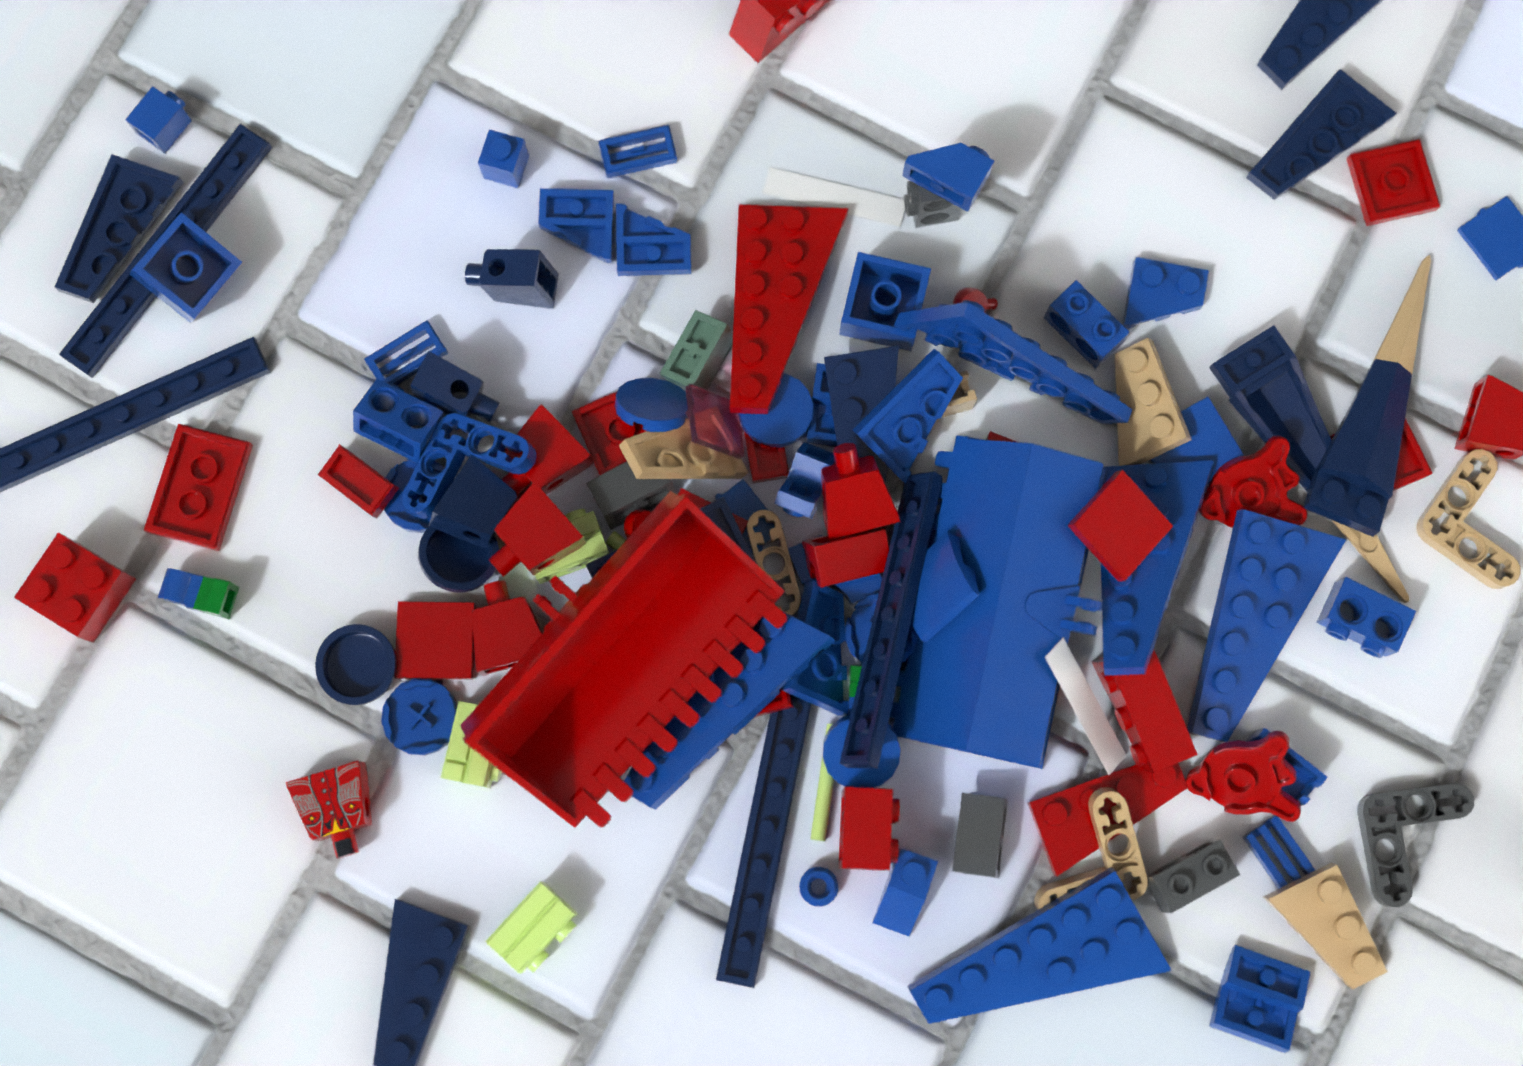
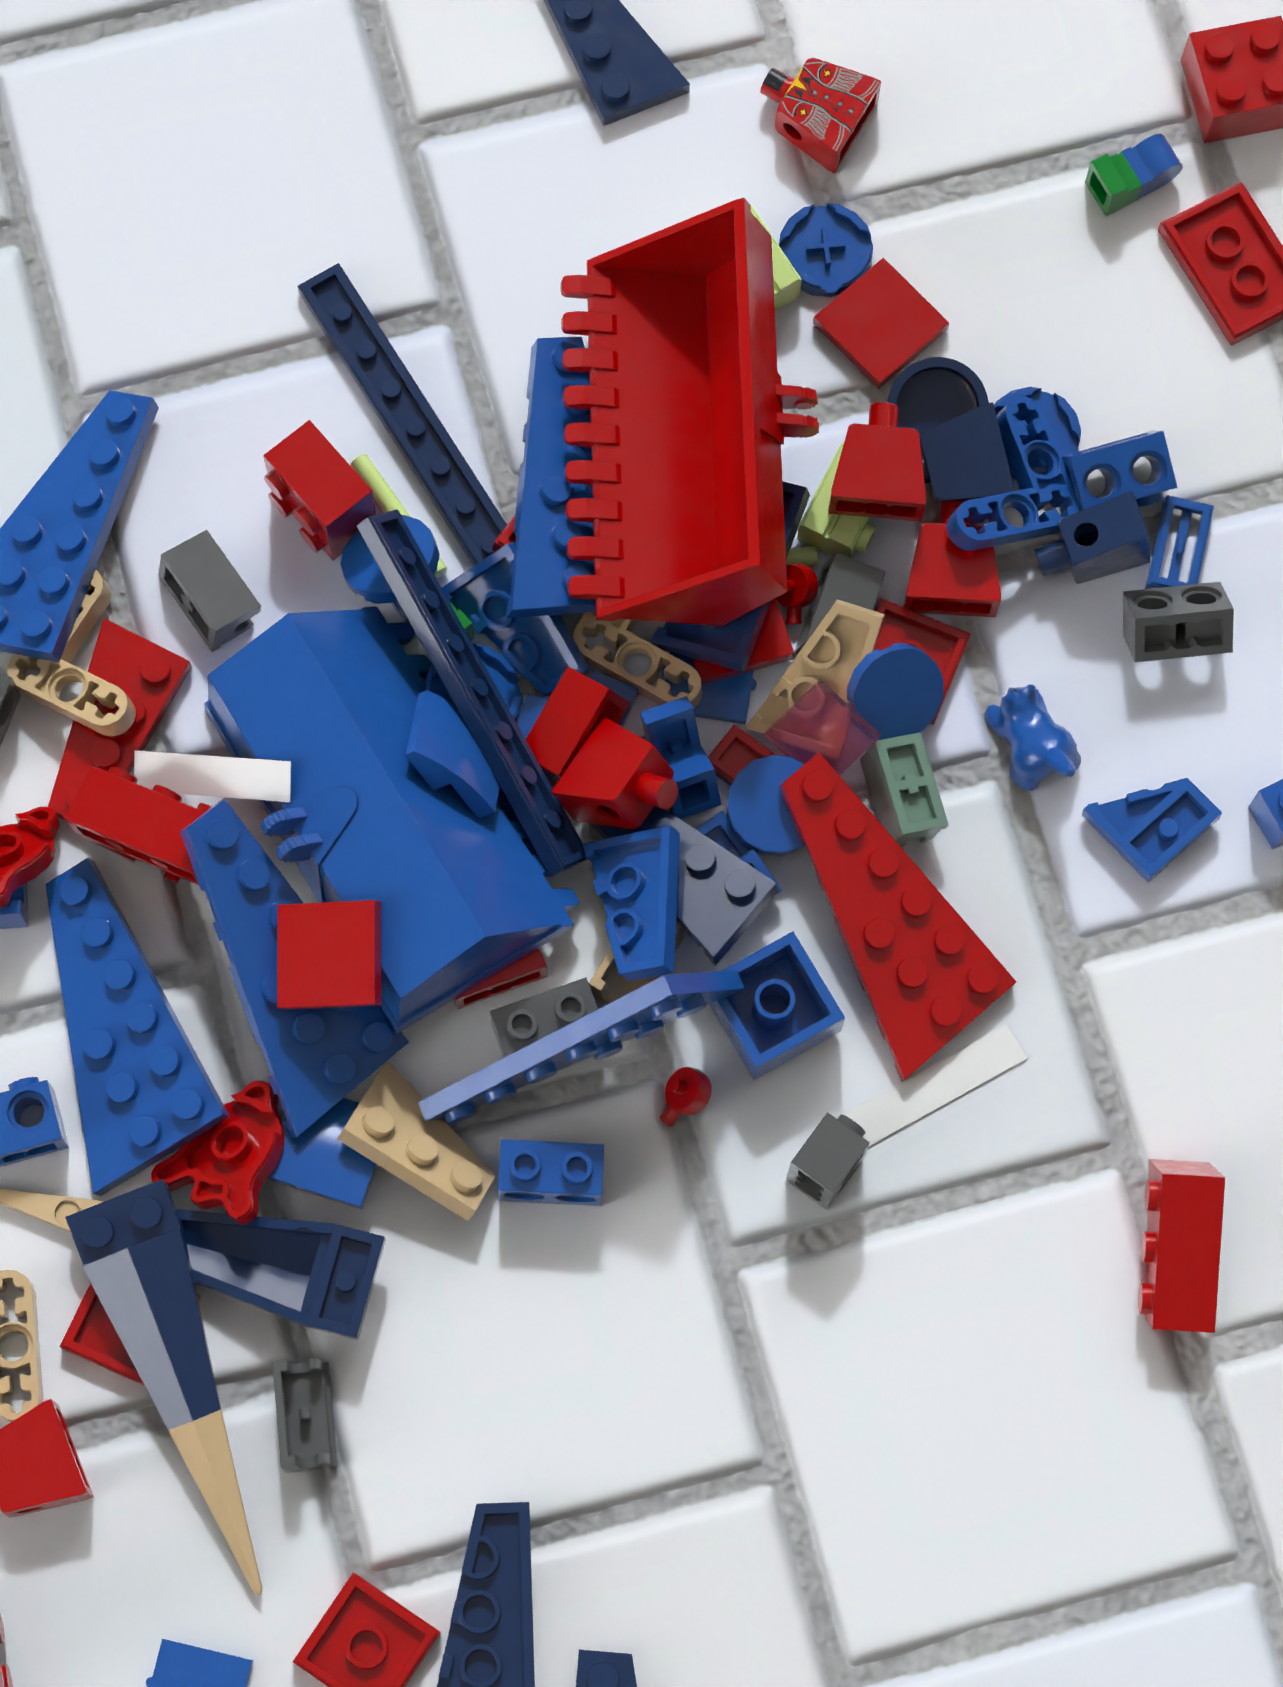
camera: 135 degrees right, 5 degrees down
dark blue piece [315,624,397,705] -> none
red tile [318,444,399,518] -> none
dark blue torso [465,249,559,309] -> none
red torso [472,580,543,676] -> none
yellowish green brick [486,881,578,974] -> none
blue tile [598,125,678,179] -> none
blue wing [616,203,692,276] -> none
blue plate [799,867,839,907] -> none
blue slope [872,848,938,937] -> none
blue slope [902,143,994,212] -> none
blue wing [1123,257,1209,329] -> none
none -> dark grey hinge [272,1358,338,1473]
none -> dark grey brick [490,977,598,1058]
none -> blue animal [984,684,1081,791]
none -> dark grey brick [1123,582,1234,662]

